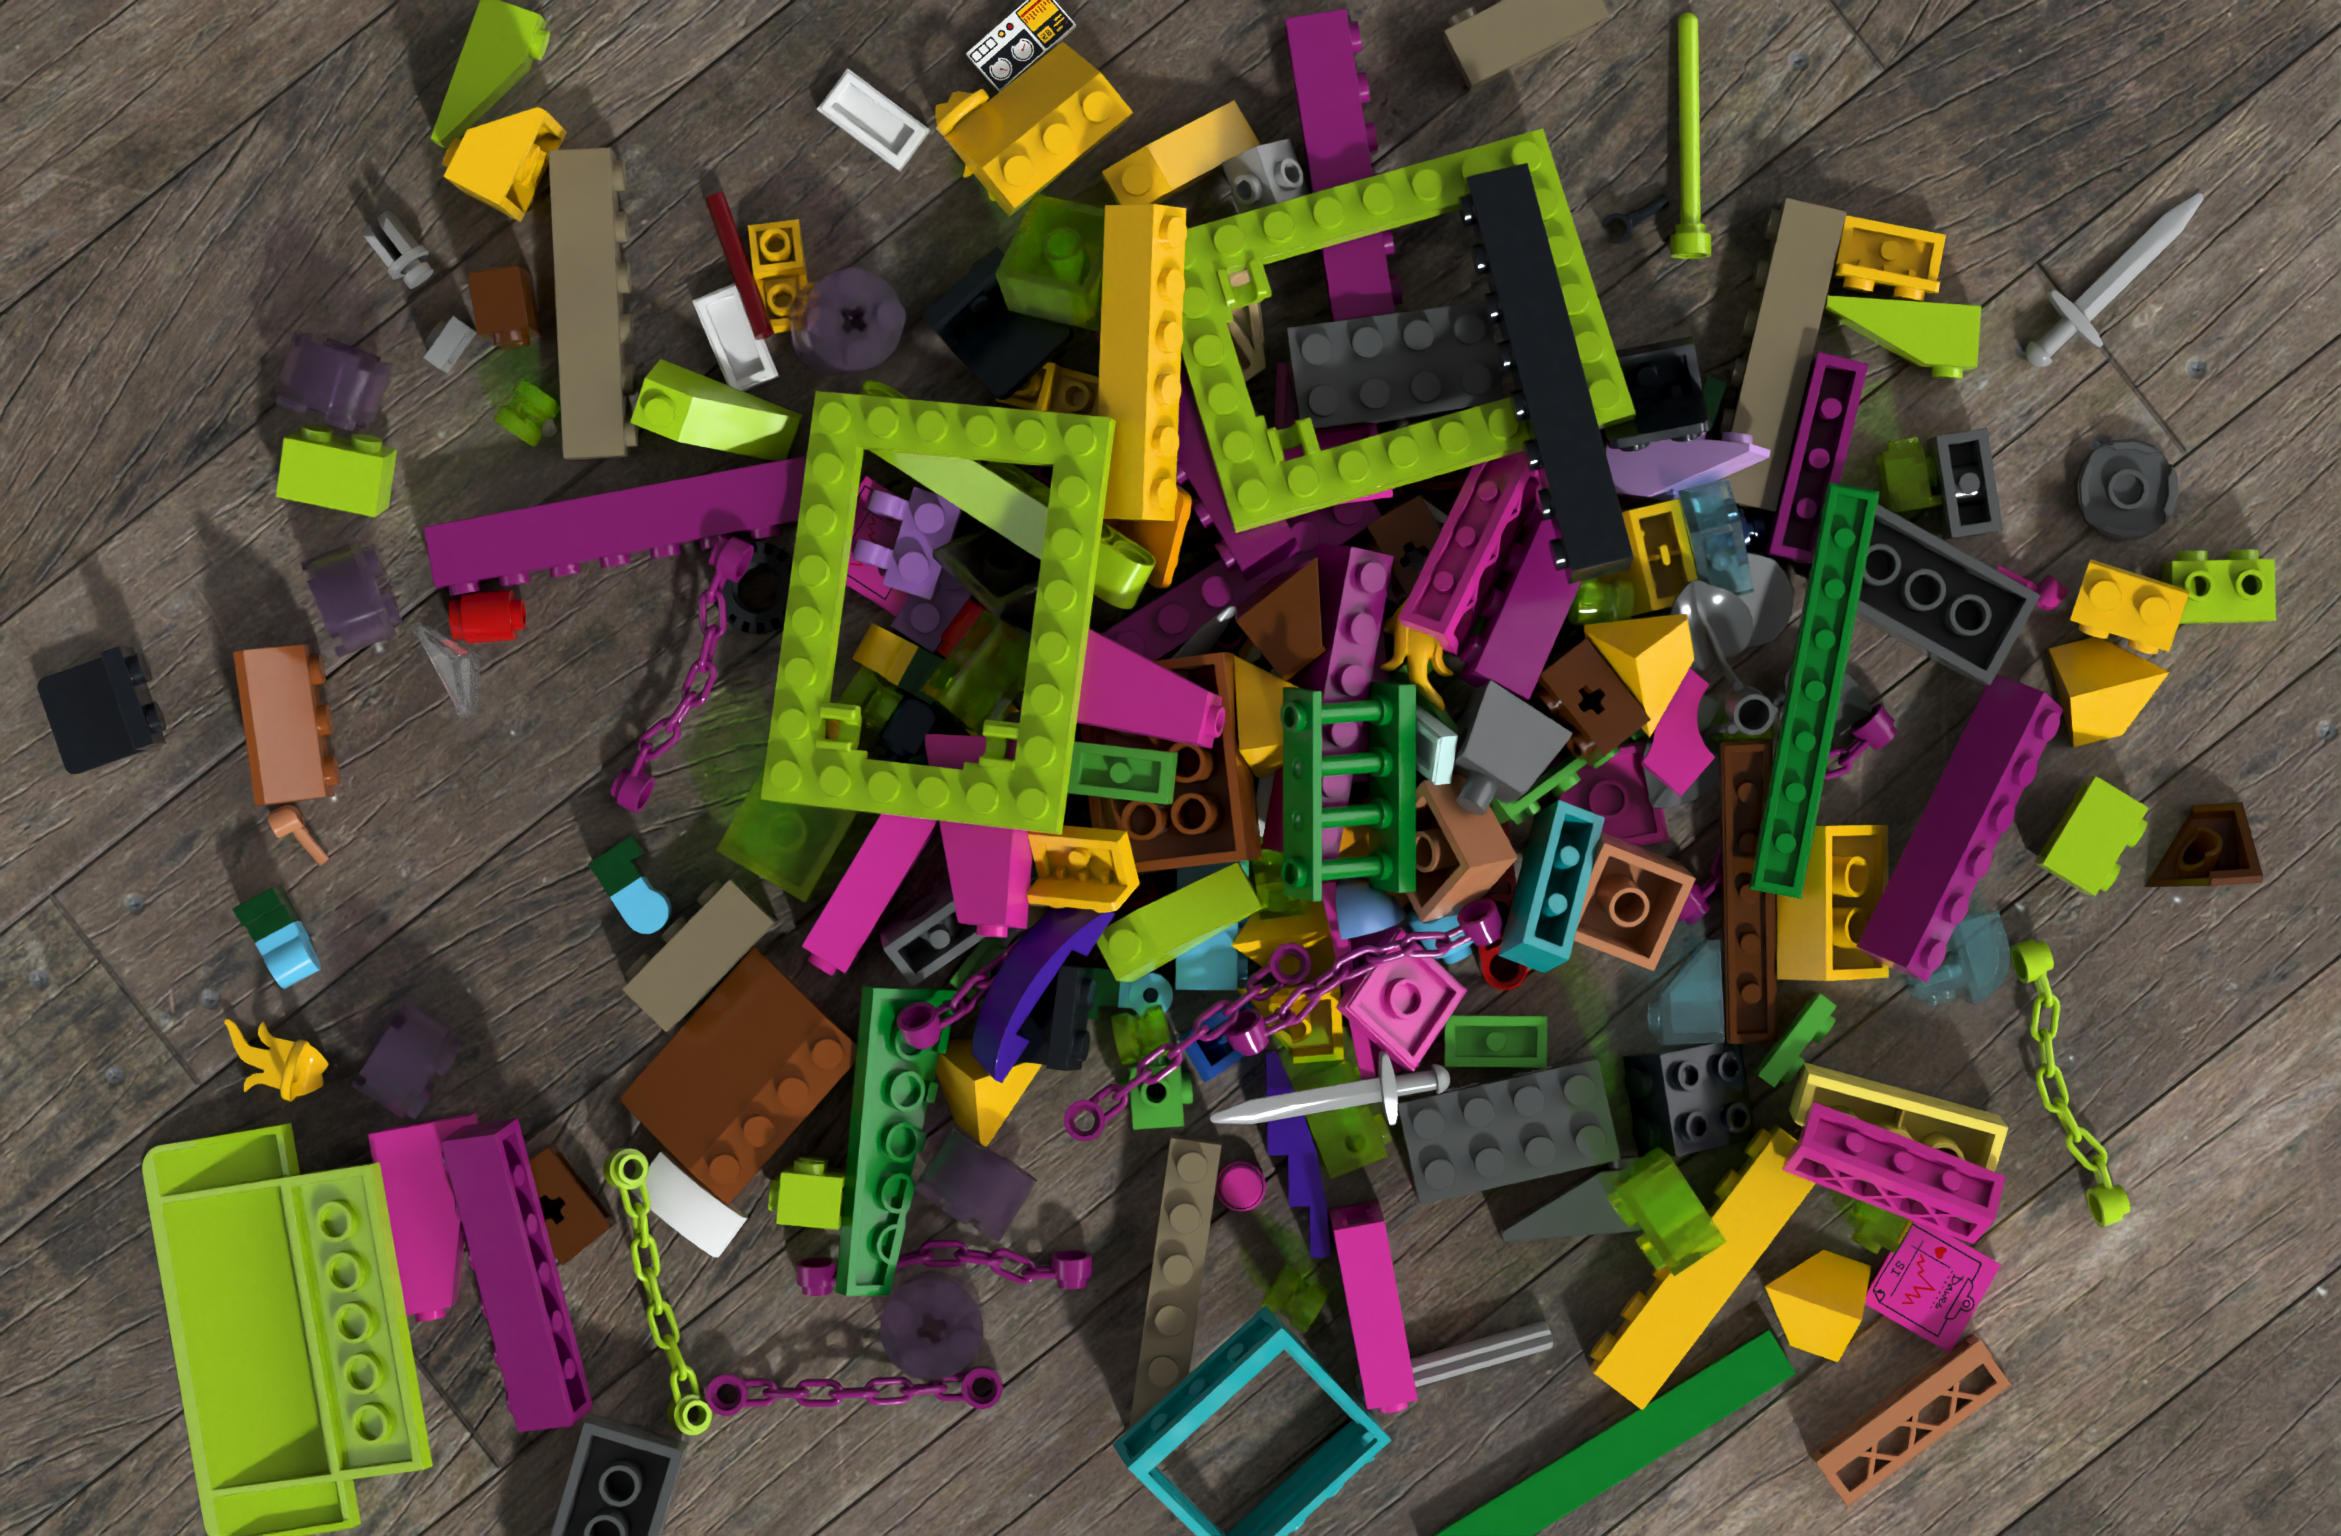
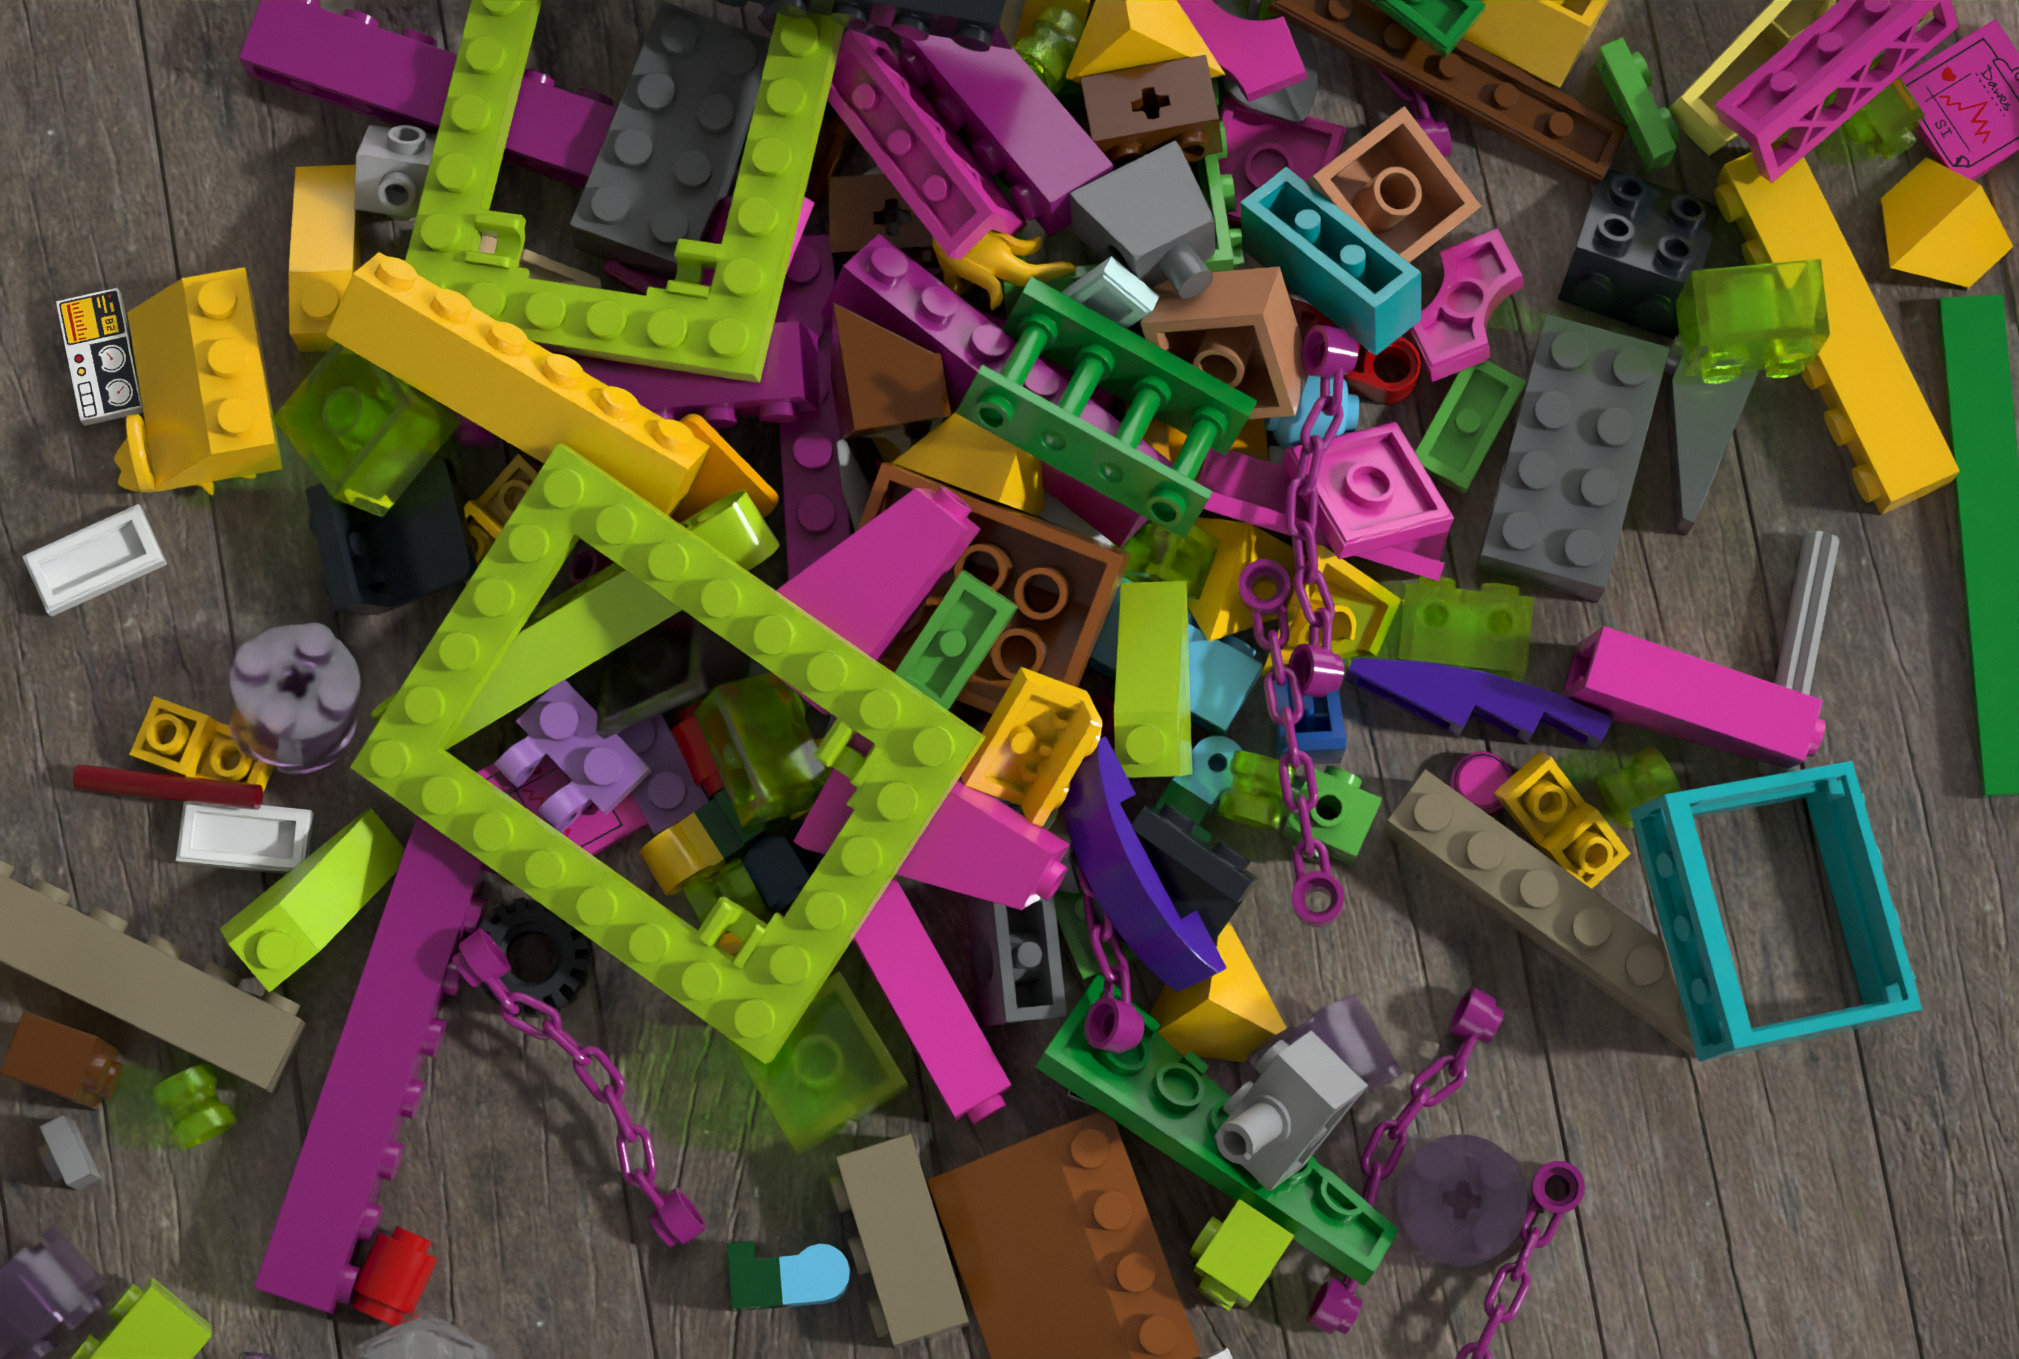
camera: 65 degrees left, 10 degrees down
light grey sword [1210,1050,1450,1125] -> none
medium blue brick [1336,877,1404,940] -> none
clear light blue slope [1648,938,1725,1045] -> none
none -> light grey brick [1214,1030,1368,1192]
none -> dark pink tile [1407,228,1524,382]
none -> yellow slope [1493,751,1631,889]

